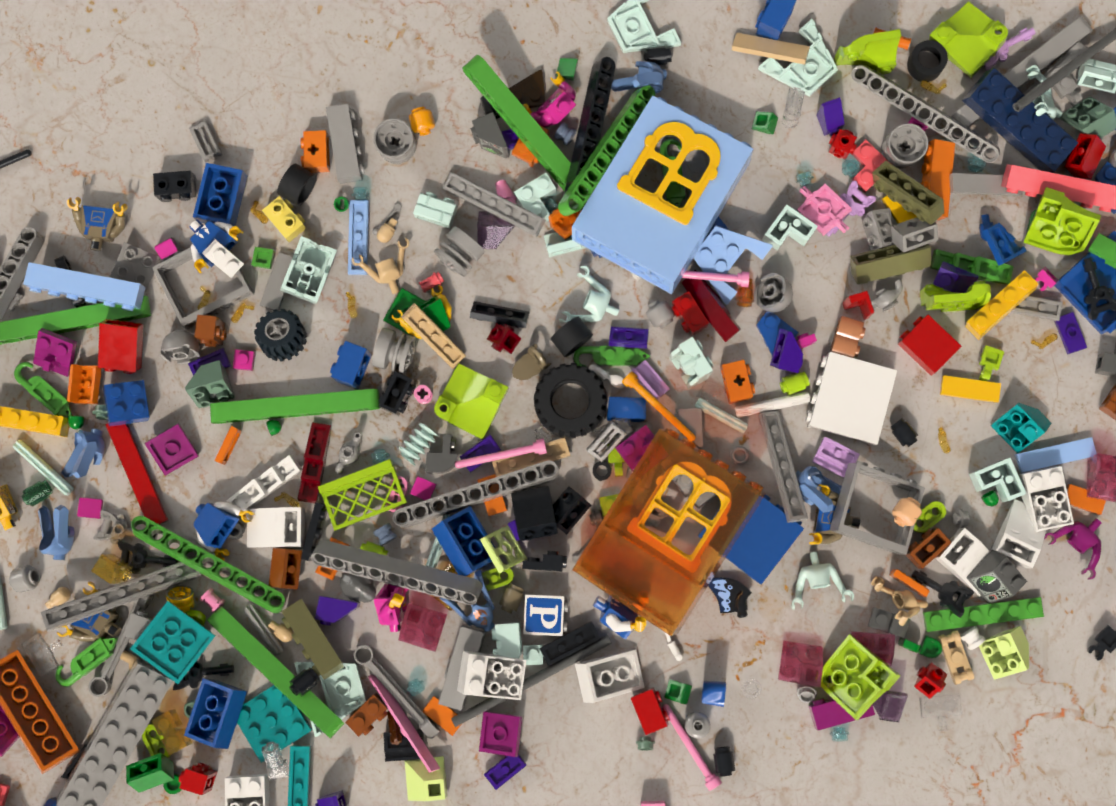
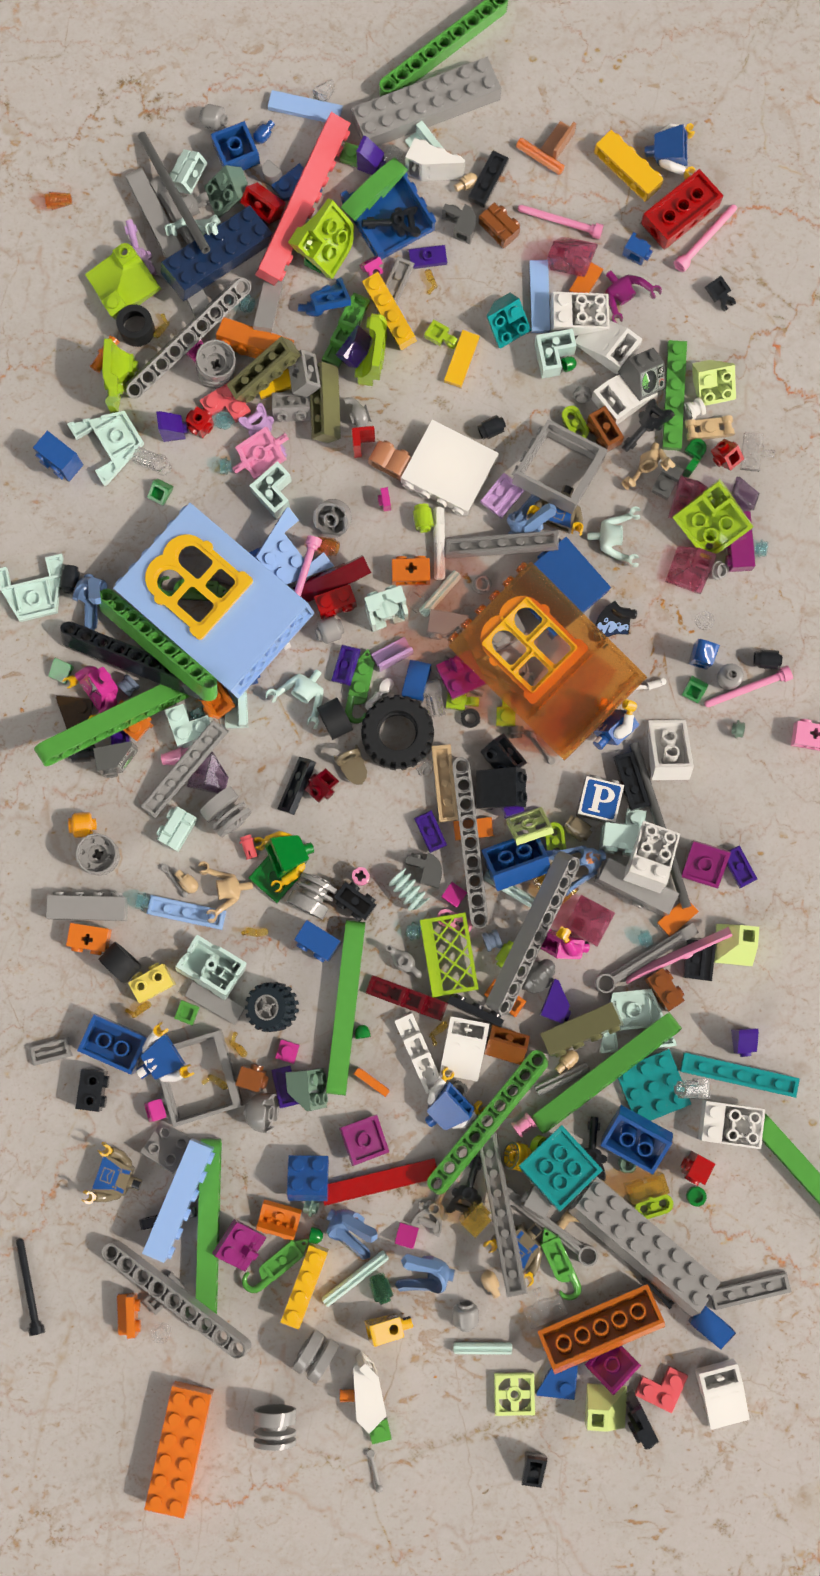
camera: 90 degrees left, 0 degrees up
red brick [98,319,143,374] -> none
green brick [126,753,174,793] -> none
white plate [202,239,244,278] -> none
black brick [289,667,320,697] -> none
green hinge [334,196,350,212] -> none
reddish brown axle [387,711,402,745] -> none
tan tile [401,303,466,369] -> none
lime slope [434,363,509,440] -> none
bright pink piece [455,438,547,468] -> none
black plate [522,551,567,572] -> none
light grey tile [586,421,627,462] -> none
light orange piece [622,371,696,441] -> none
red brick [631,688,670,735] -> none
tan tile [732,33,810,64] -> none
blue wing [756,311,799,355] -> none
dark purple slope [770,328,803,373] -> none
orange tile [889,569,930,597] -> none
light nougat head [892,497,922,527] -> none
red brick [898,314,962,376] -> none
clear yellow piece [938,428,951,454] -> none

